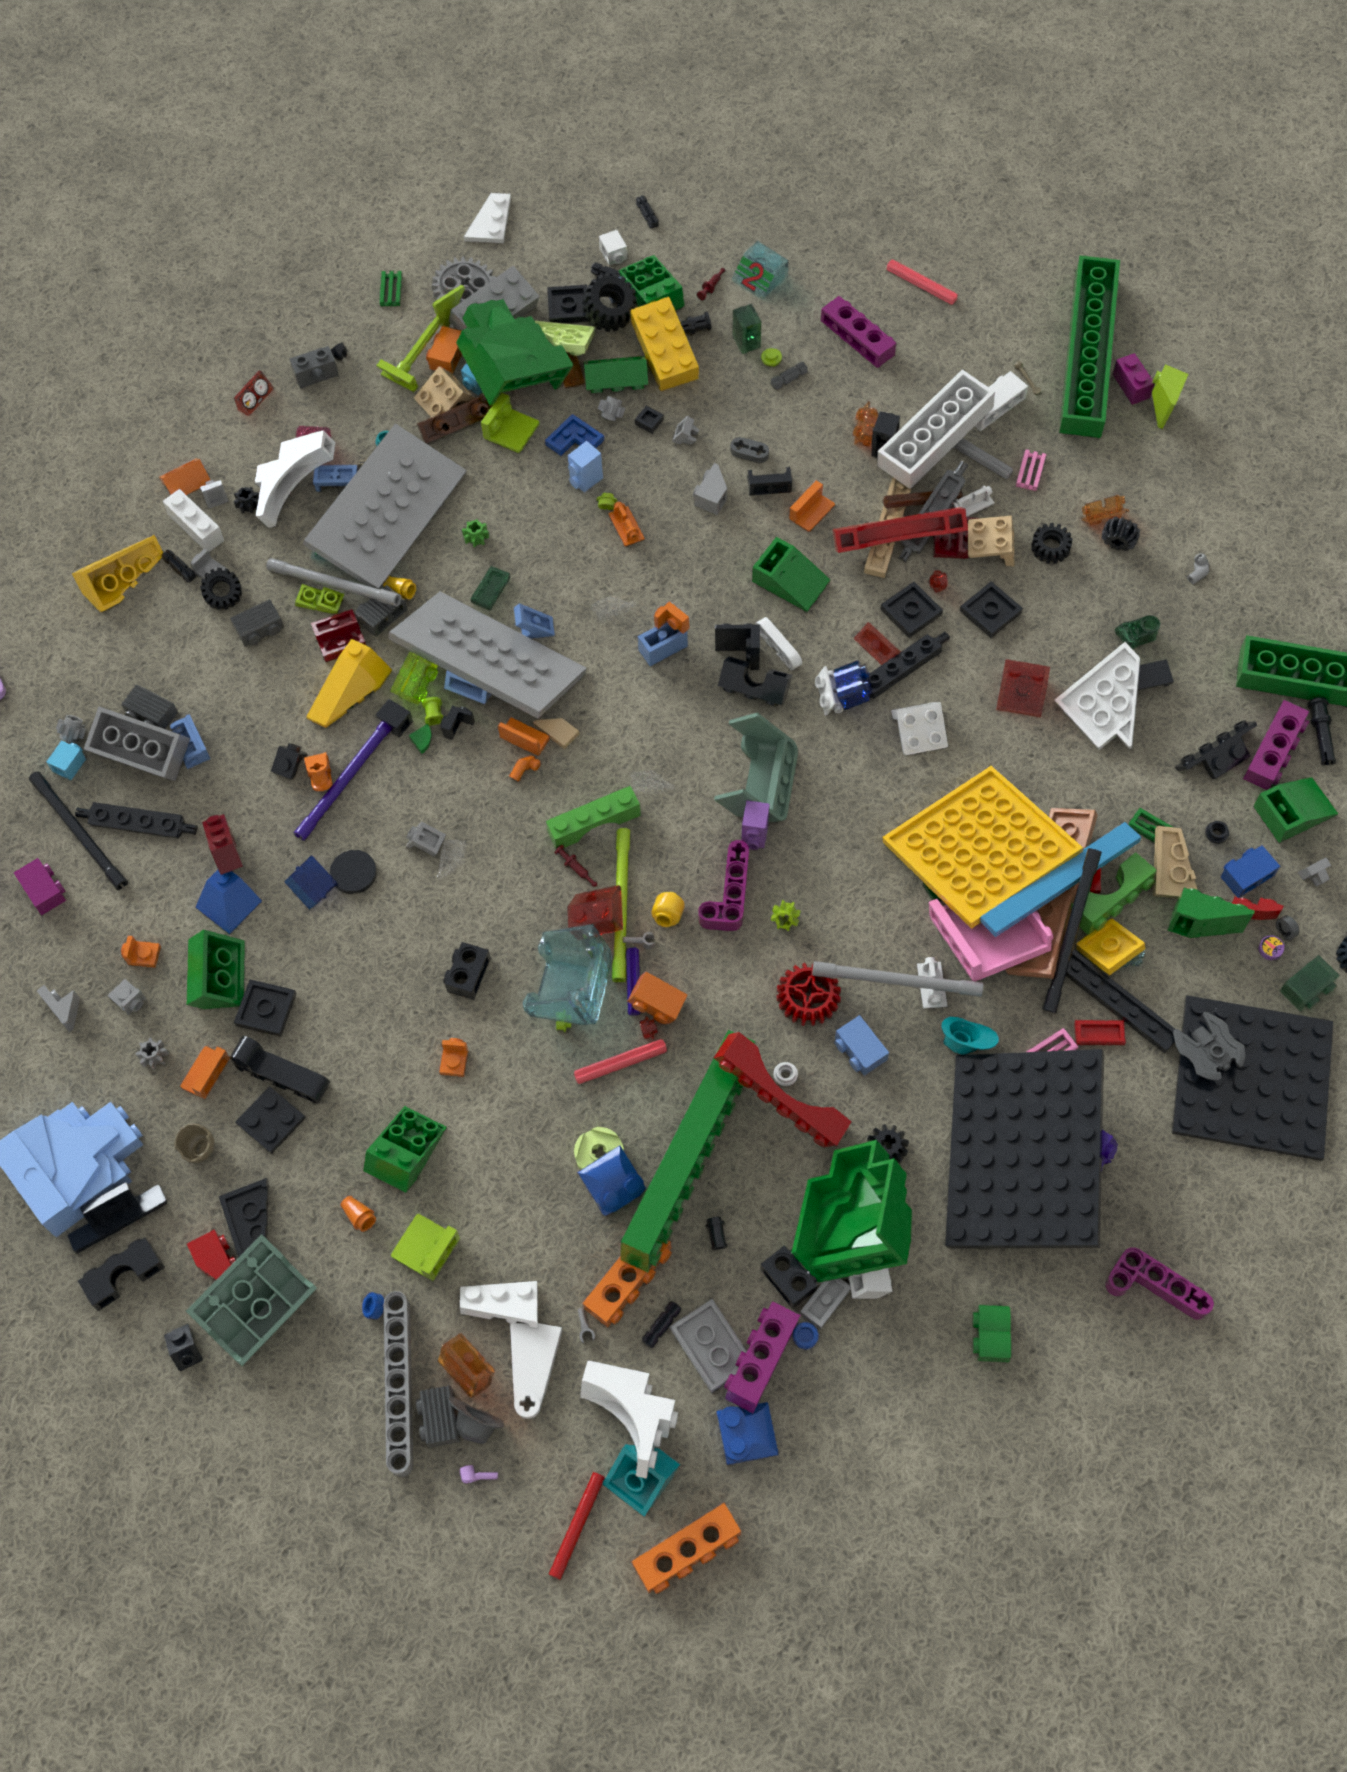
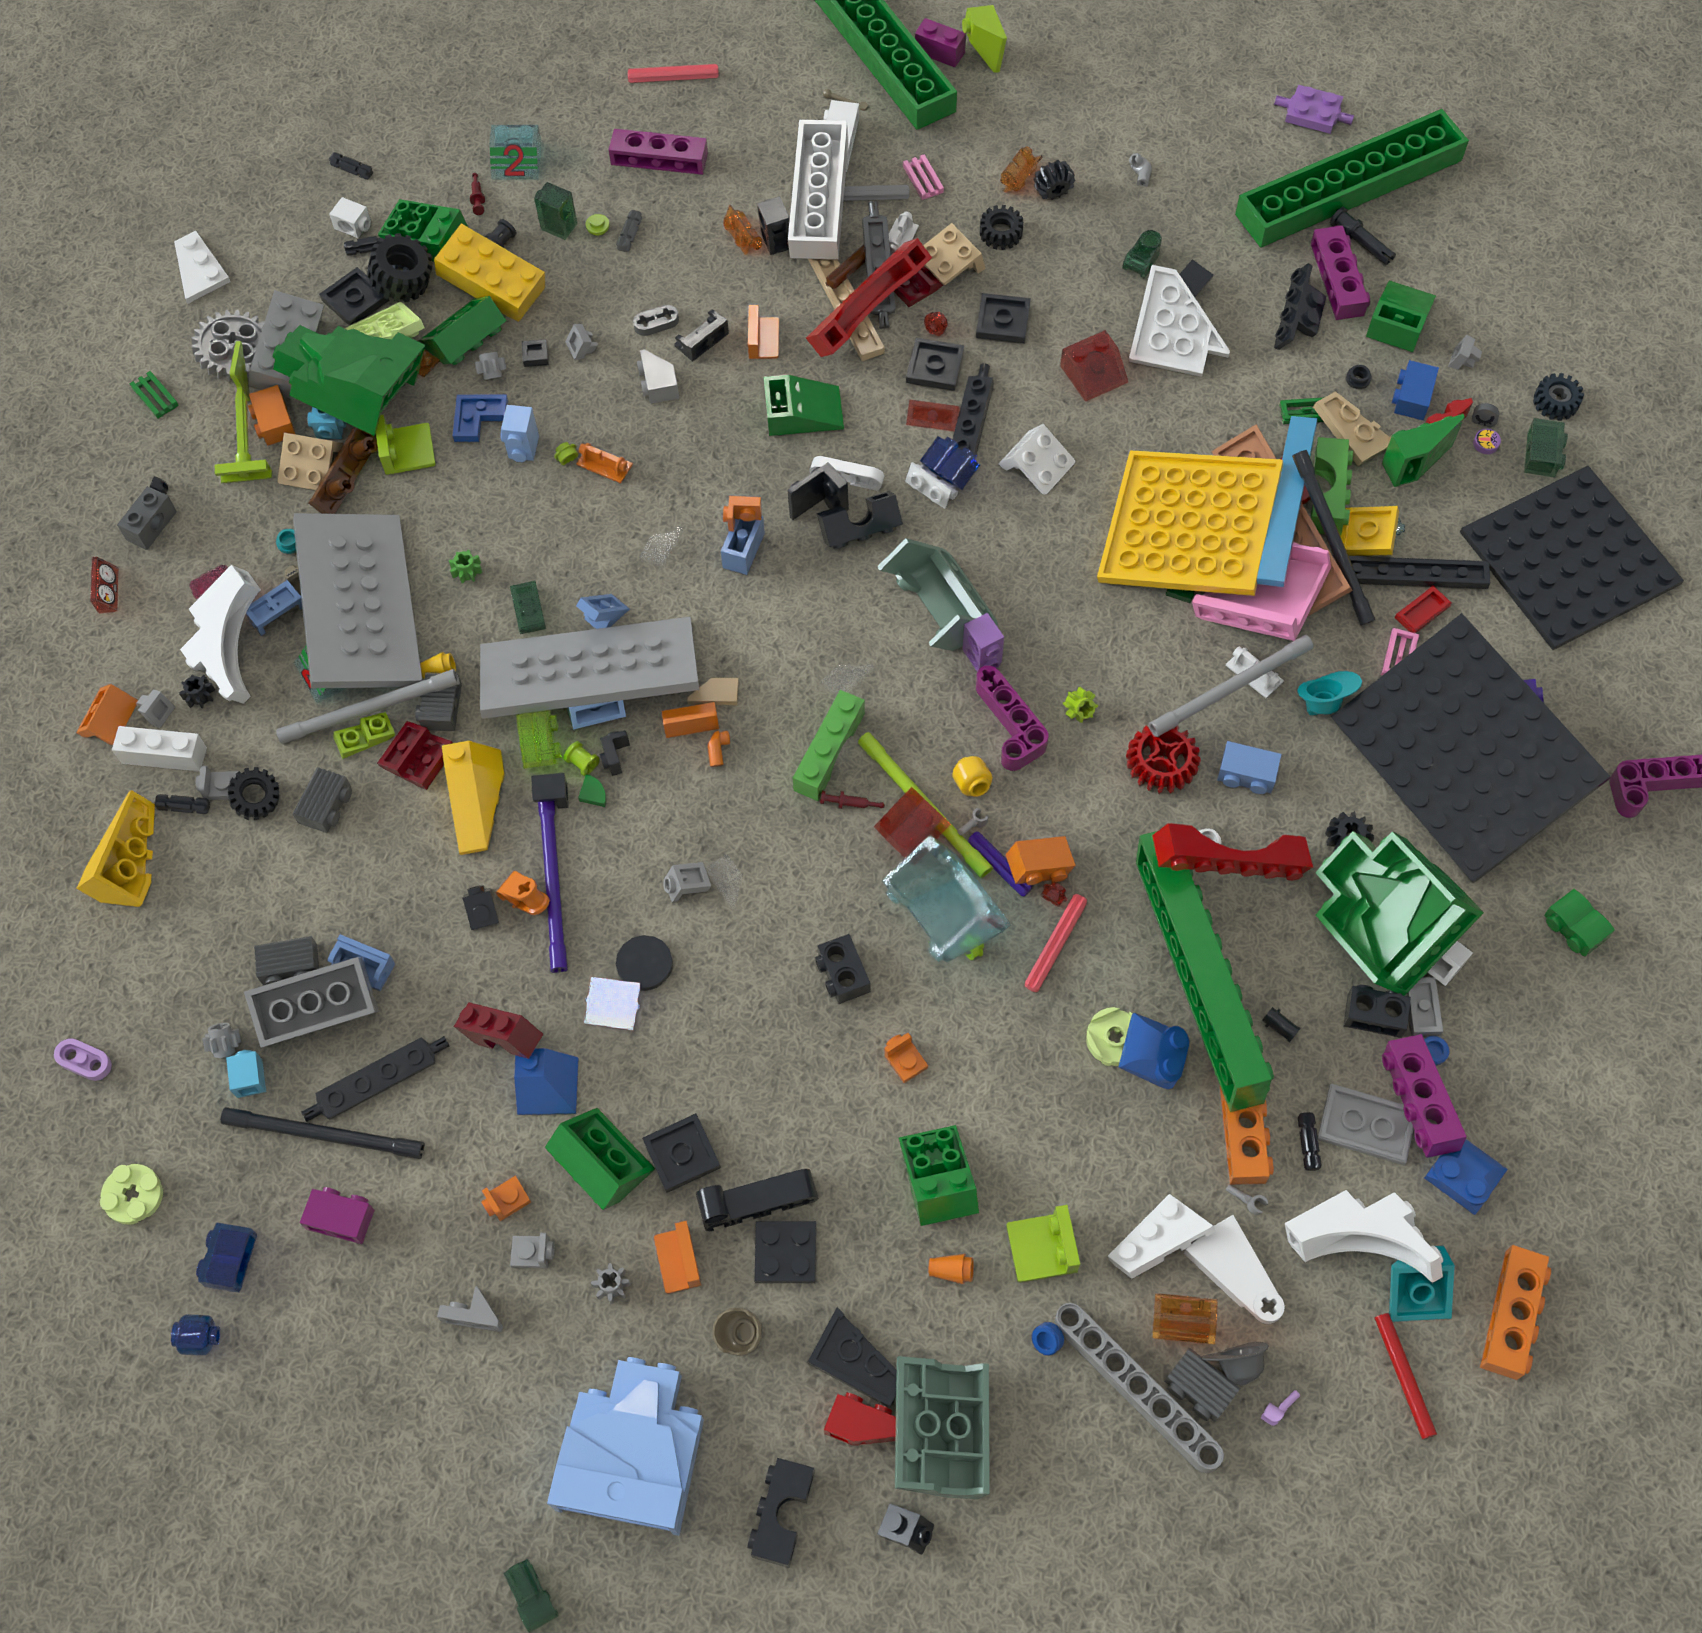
camera: 40 degrees left, 0 degrees up
black bracket [68,1182,167,1254] -> none
dark grey piece [1173,1012,1246,1080] -> none

